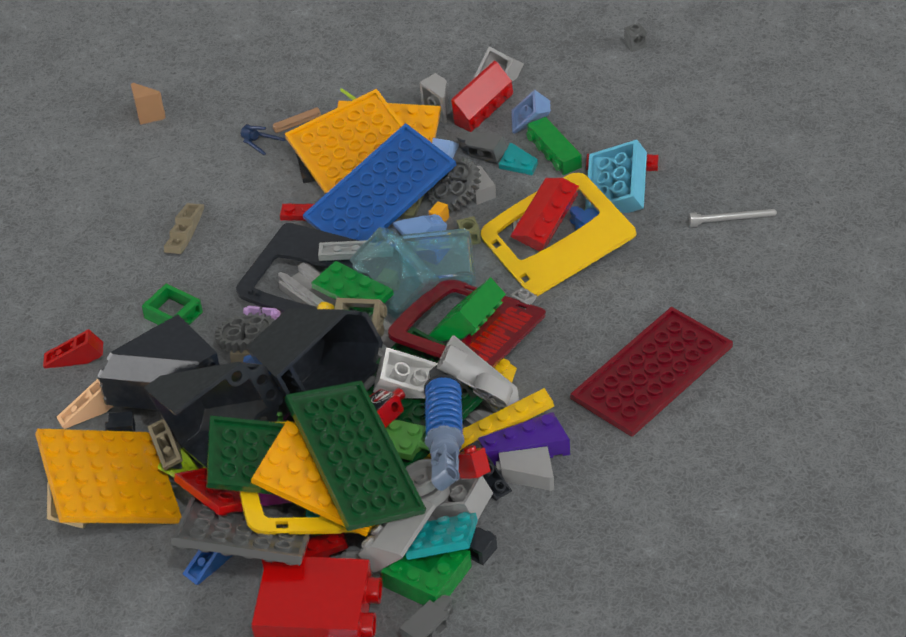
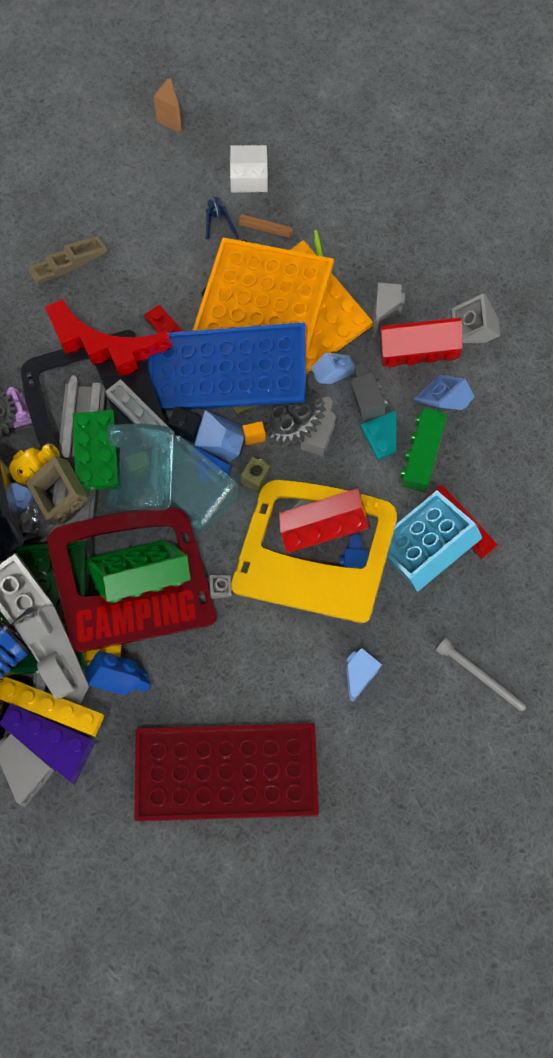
camera: 40 degrees right, 25 degrees up
none -> red arch [45,299,172,376]
none -> blue hinge [85,651,151,695]
none -> white slope [230,145,268,192]
none -> light blue slope [346,648,382,702]

